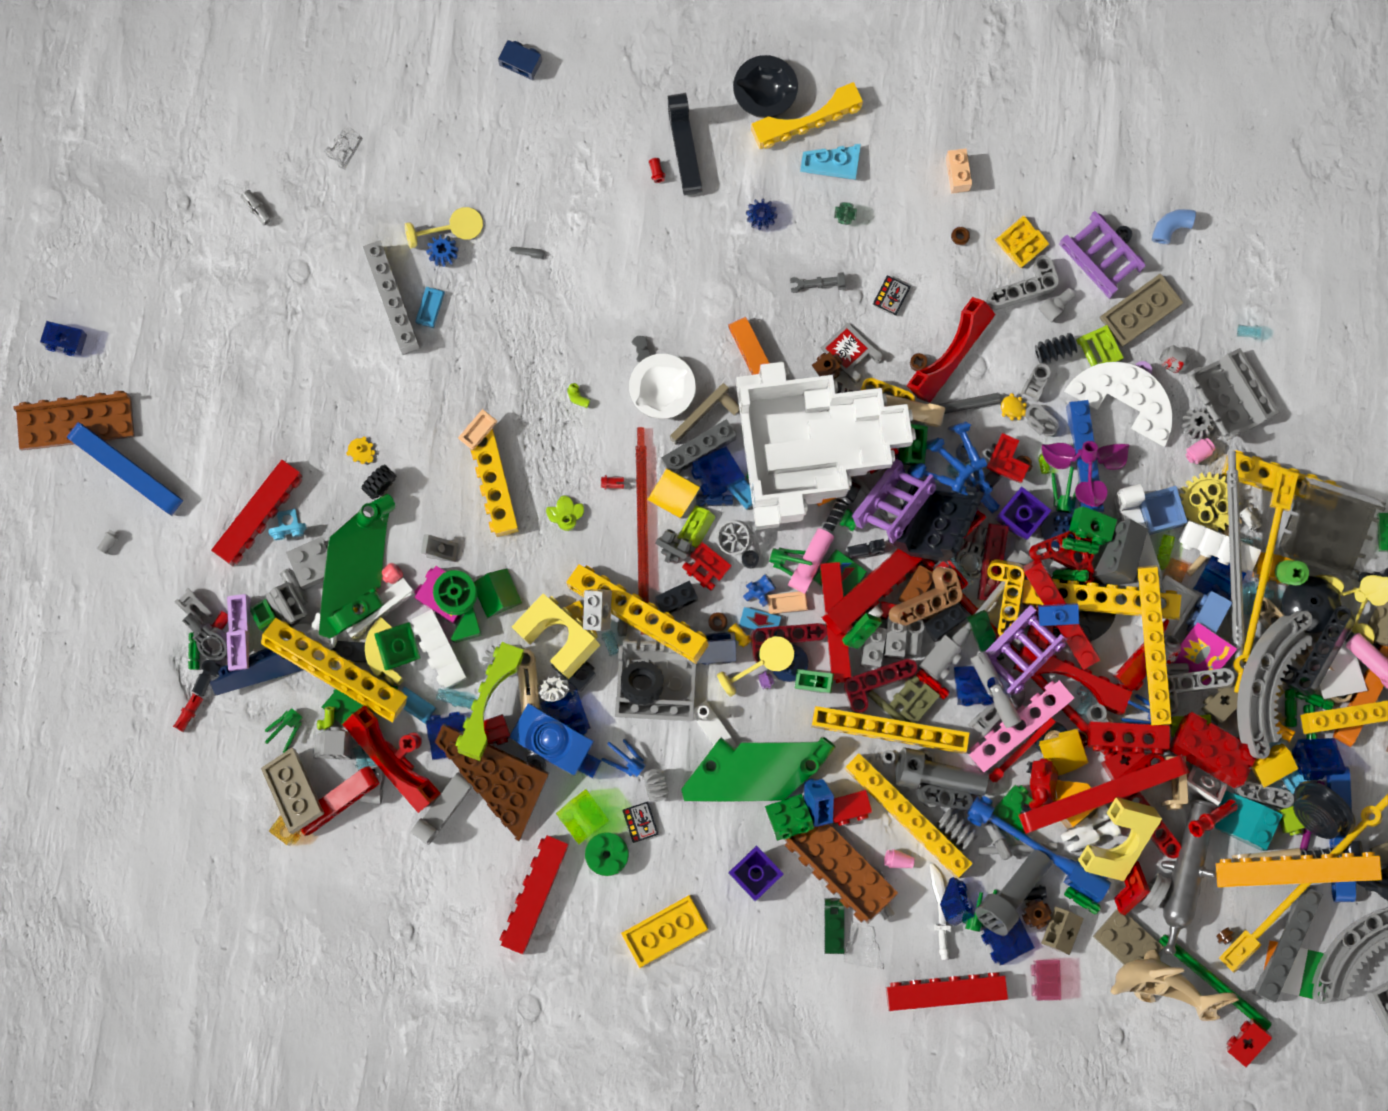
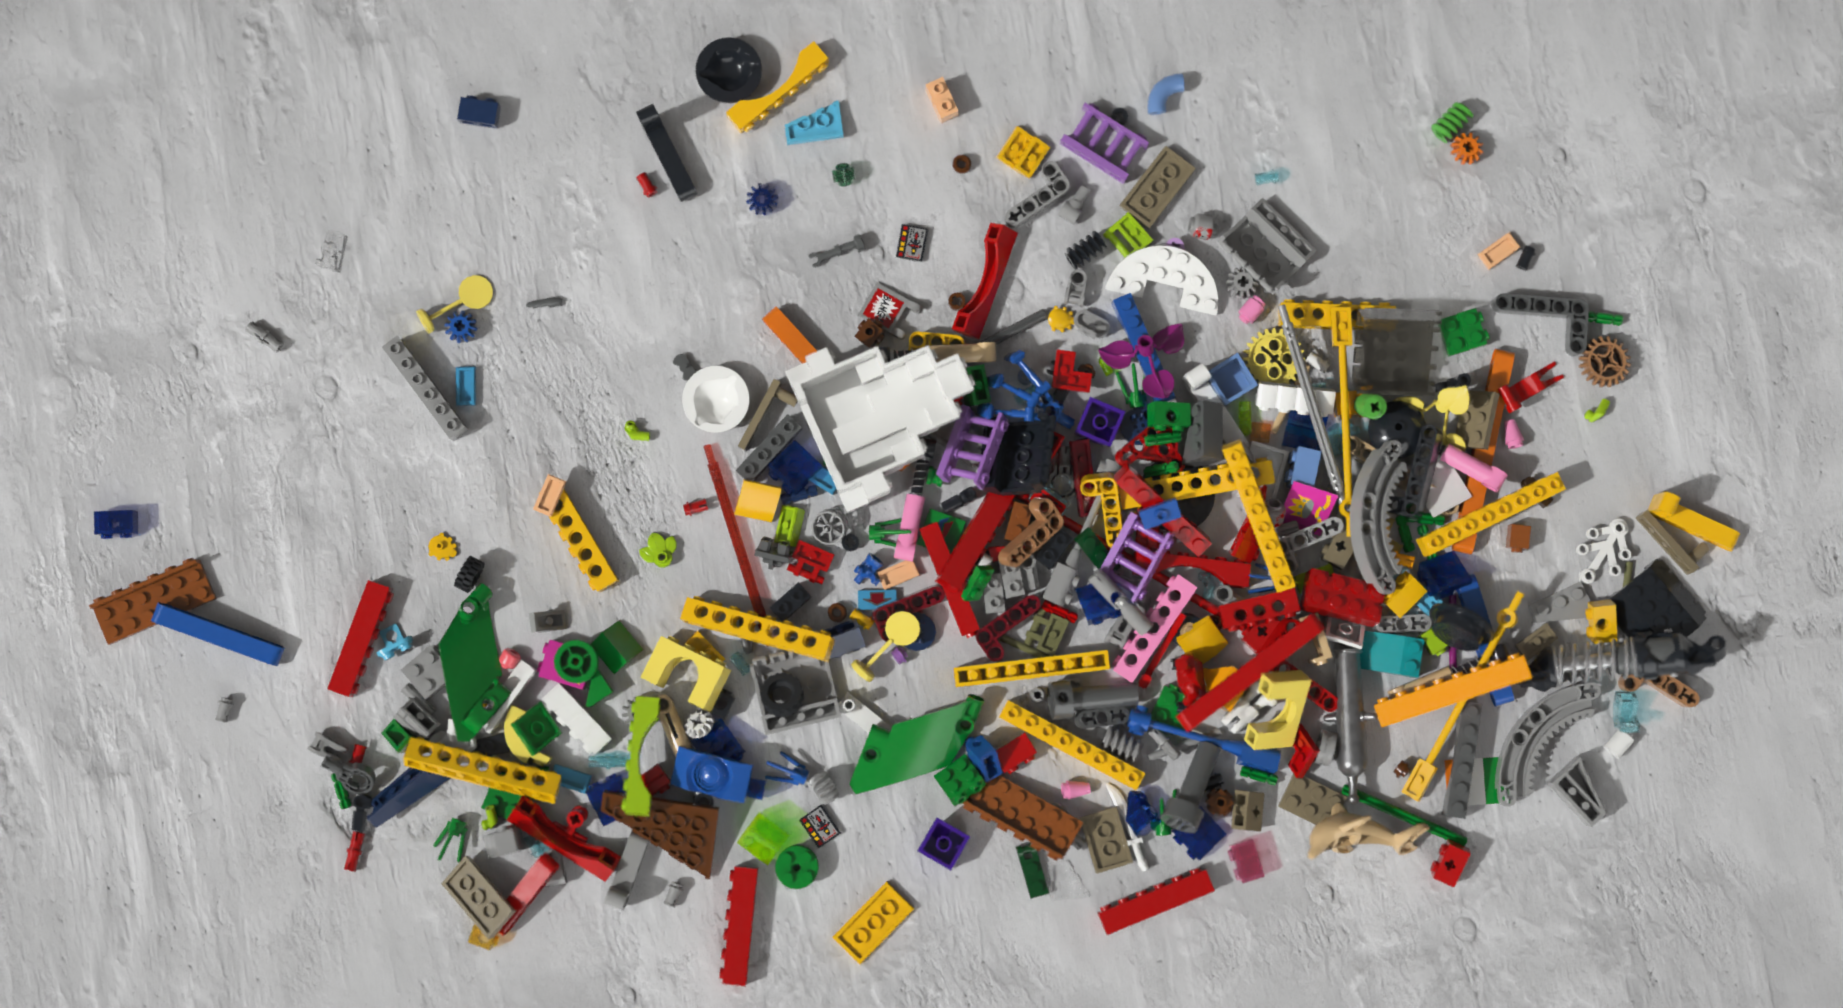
camera: 20 degrees left, 5 degrees up
lavender slope [226,594,251,671] -> none
light grey brick [583,589,612,631] -> none
green slope [794,669,834,693] -> none
red pin [1188,799,1238,838] -> none
none -> light grey pin [664,881,683,908]
none -> dark tan plate [1079,807,1133,874]

